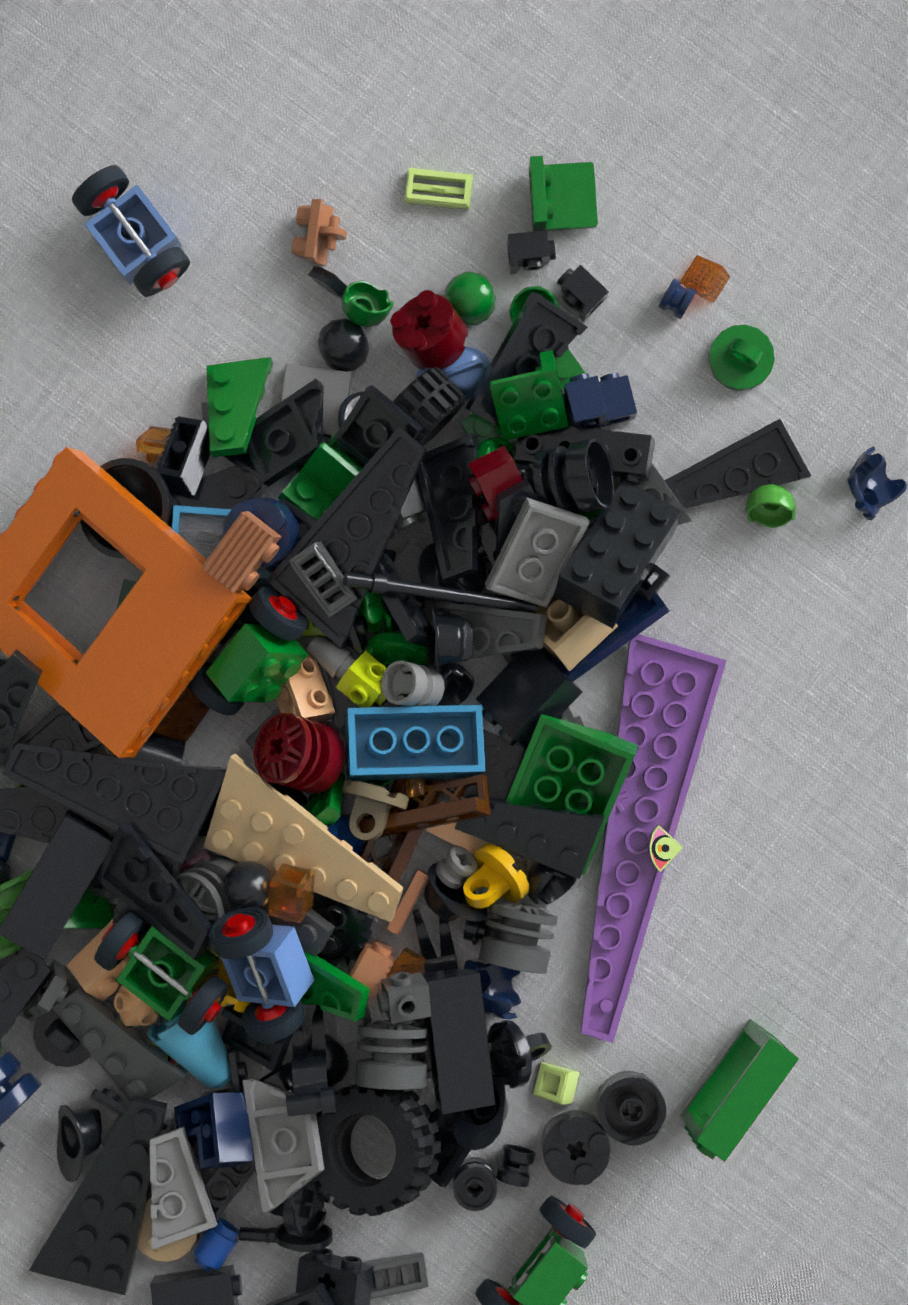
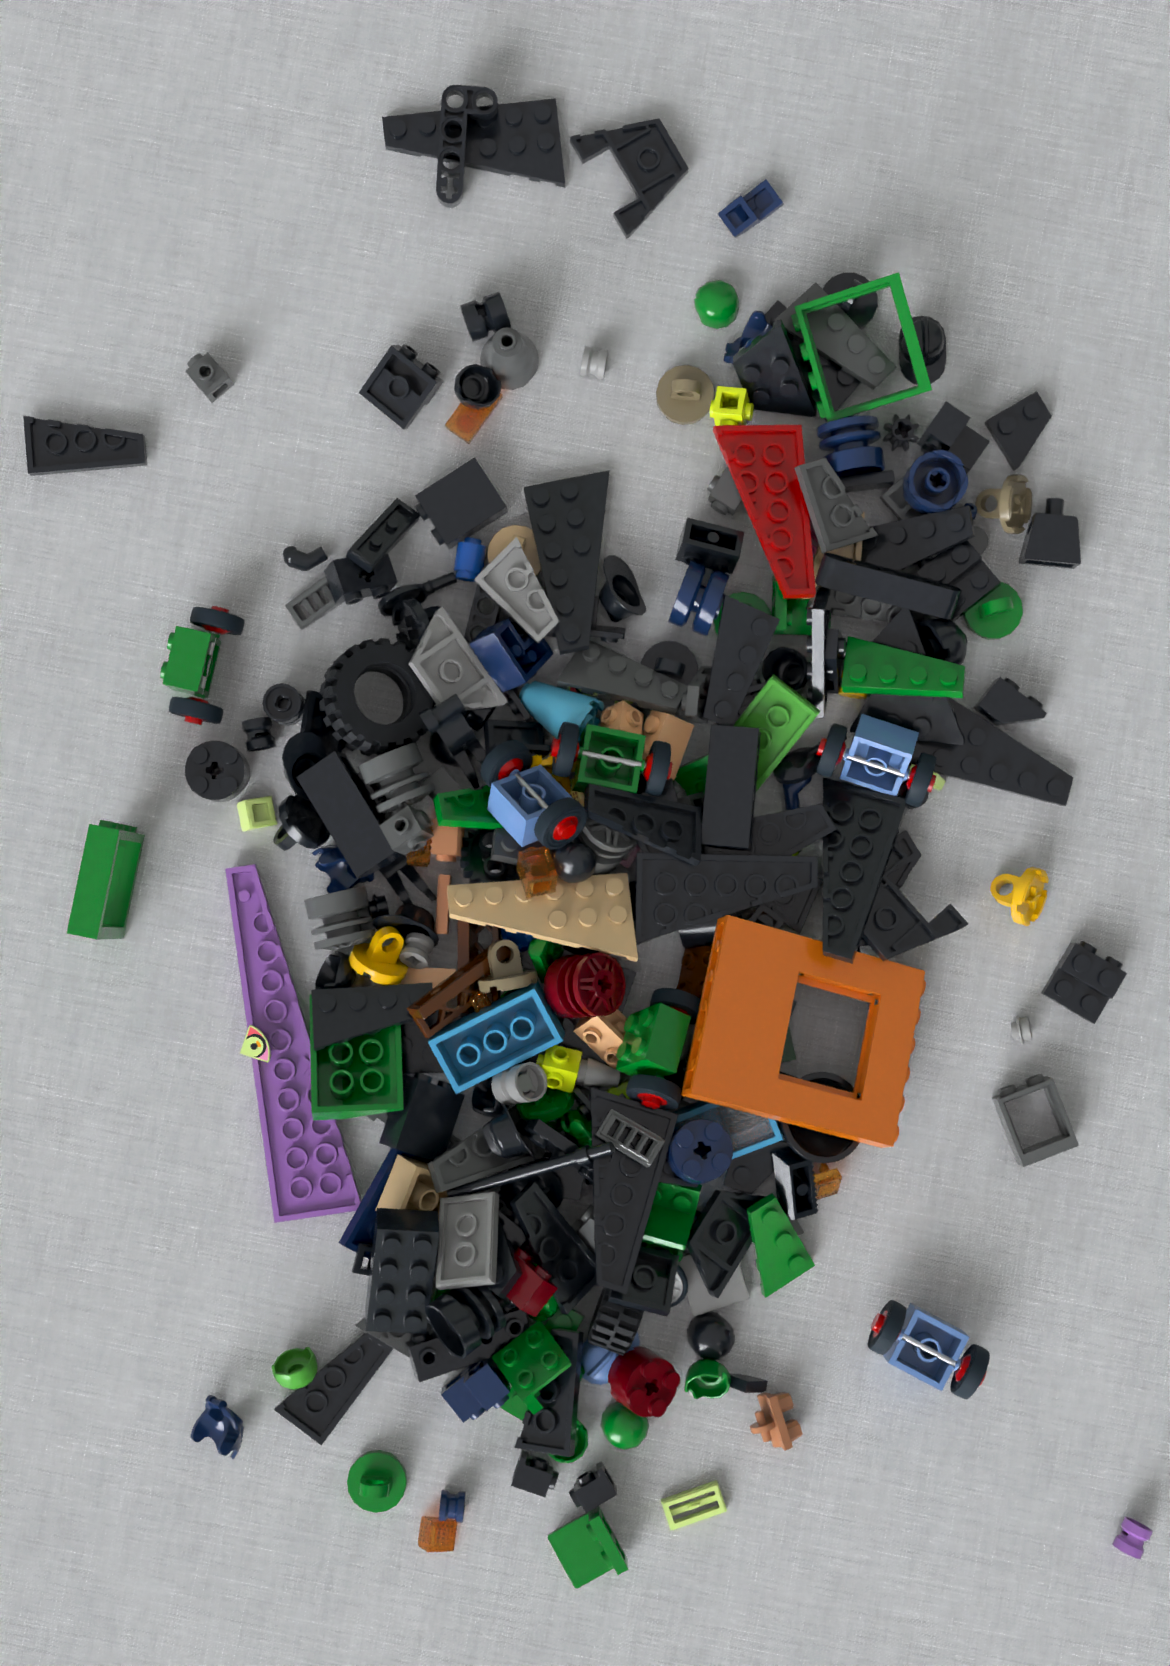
camera: 155 degrees right, 0 degrees up
nougat brick [202,511,282,593] -> none
black brick [596,1071,666,1146] -> none

